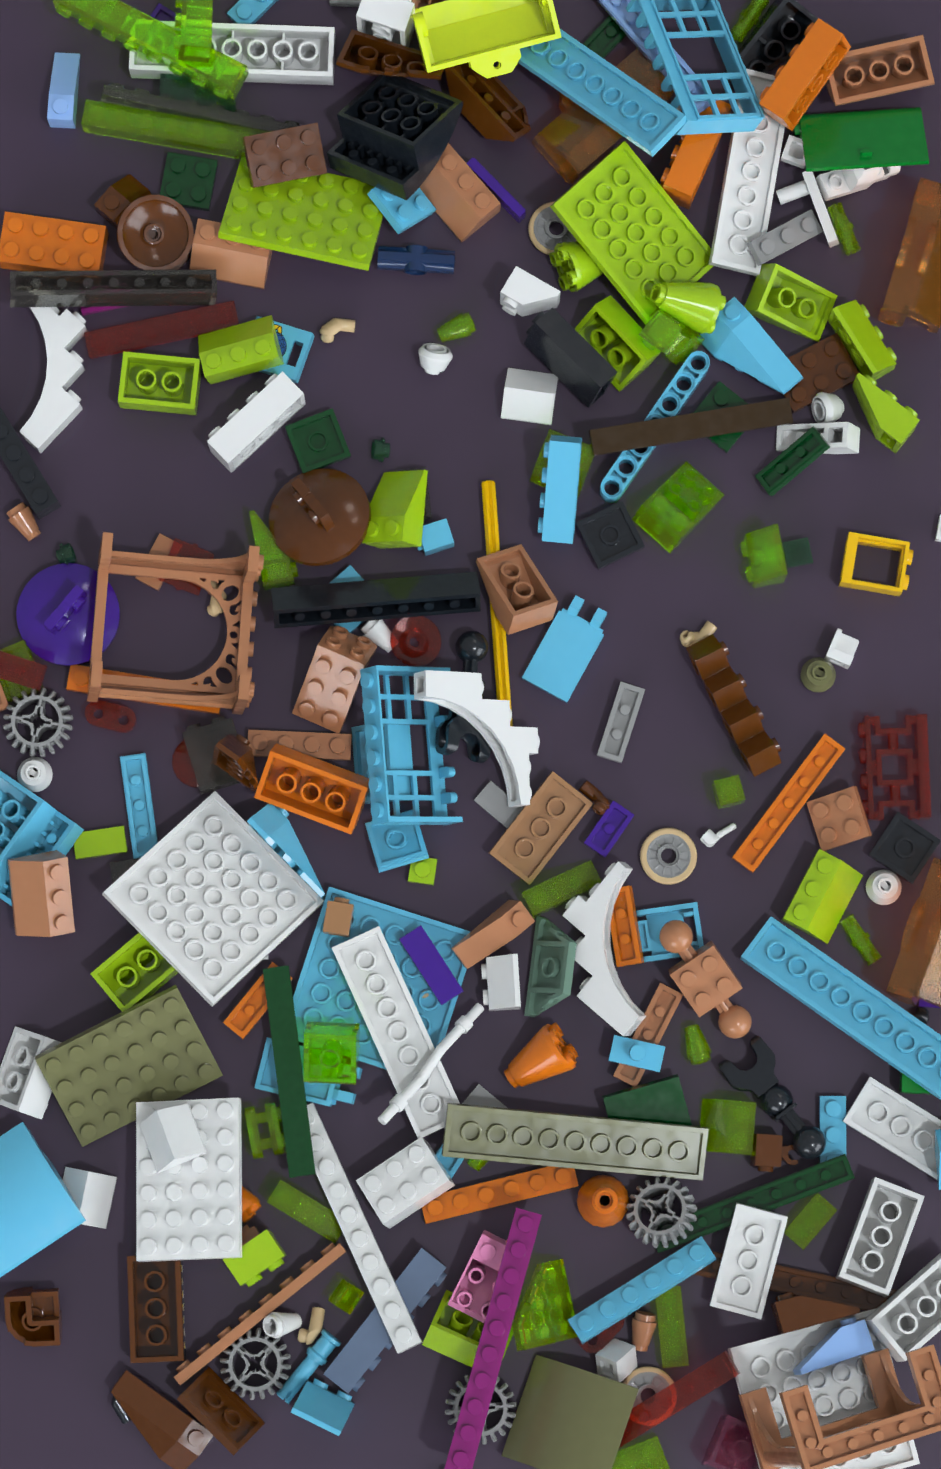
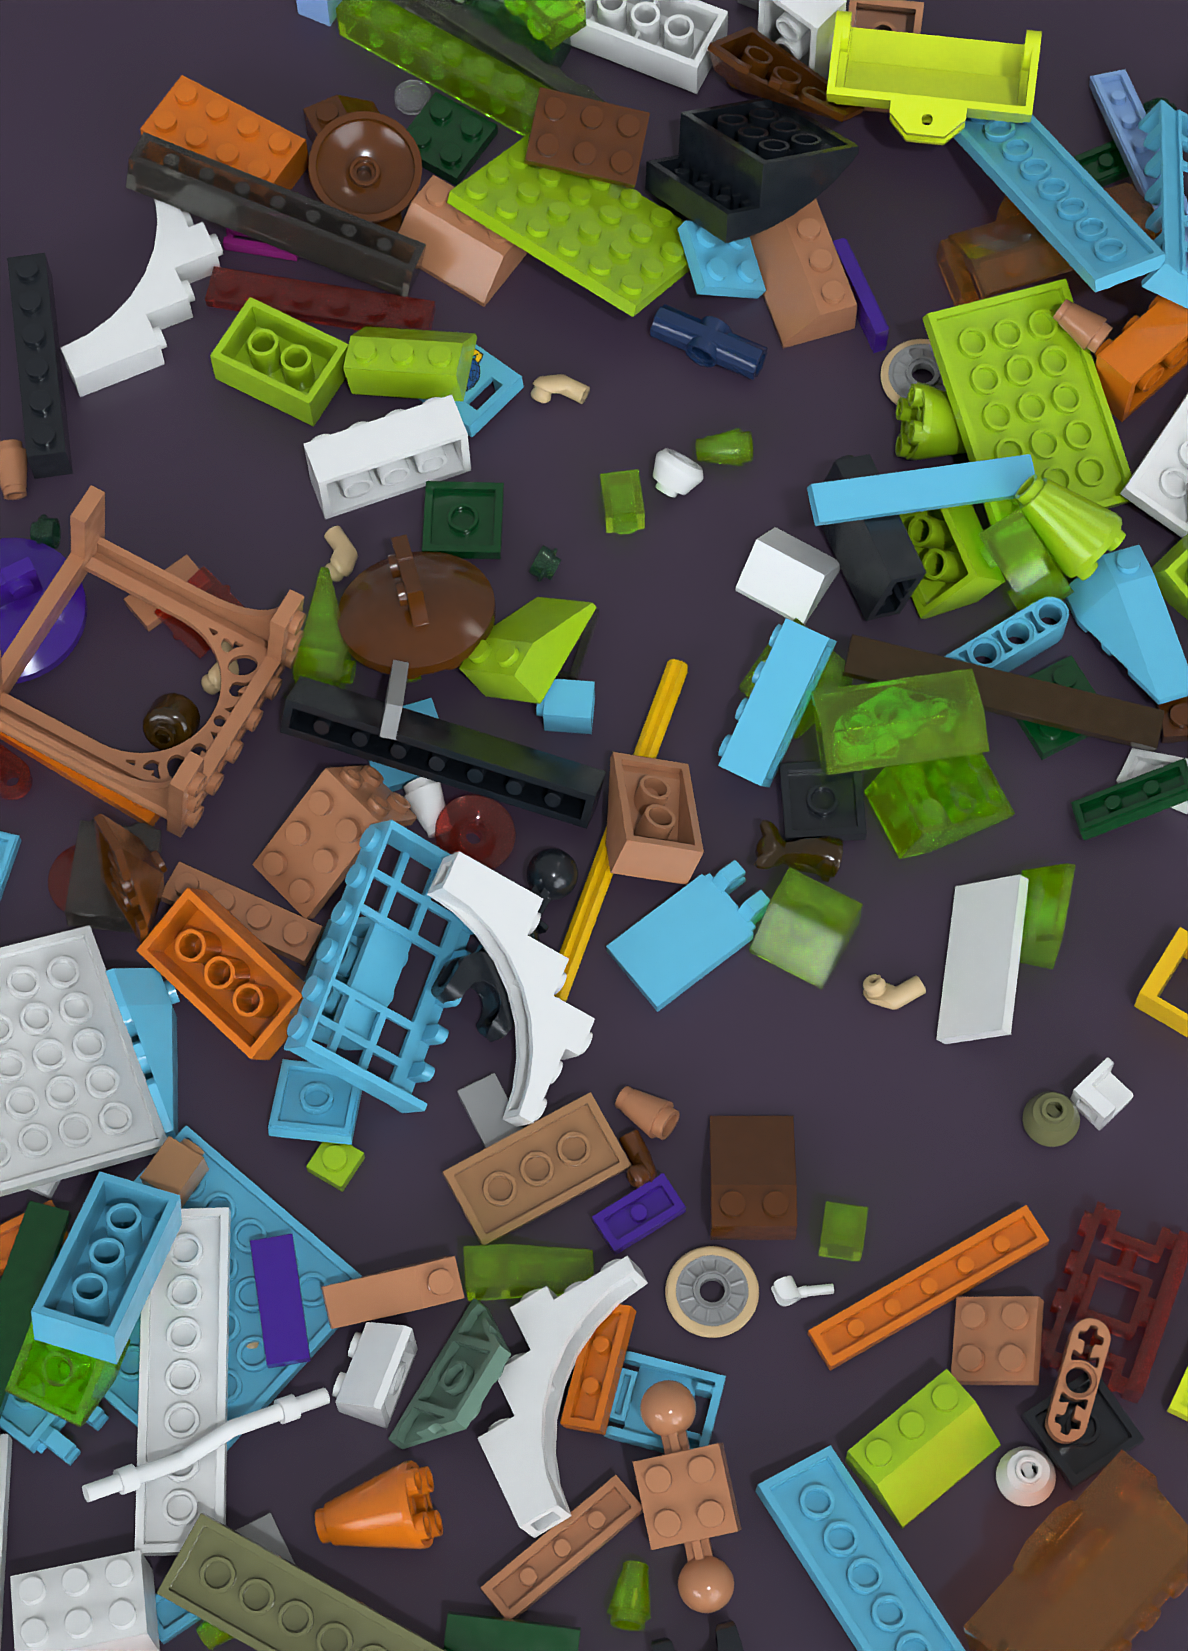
camera: 25 degrees right, 15 degrees down
reddish brown wedge [445,62,531,142] -> none
white slope [500,266,561,317] -> none
light grey plate [597,682,645,764] -> none
medium azure tile [608,1035,665,1073] -> none
reddish brown brick [686,634,782,777] -> none
clear green plate [782,537,813,569] -> none
clear neon green pin [840,914,882,966] -> none
none -> medium azure brick [31,1171,182,1365]
none -> dark brown head [143,693,201,751]
none -> tan arm [324,526,358,582]
none -> light grey tile [380,660,409,740]
none -> clear piece [394,80,431,115]
none -> clear neon green brick [600,469,645,534]
none -> nougat cone [615,1086,680,1140]
none -> reddish brown slope [710,1116,797,1240]
none -> clear neon green slope [749,867,863,989]
none -> dark brown animal [755,820,843,882]
none -> medium azure tile [807,454,1035,526]
none -> clear neon green slope [811,668,989,775]
none -> white tile [936,874,1029,1044]
none -> nougat beam [1045,1318,1111,1444]
none -> nougat cone [1053,299,1113,353]

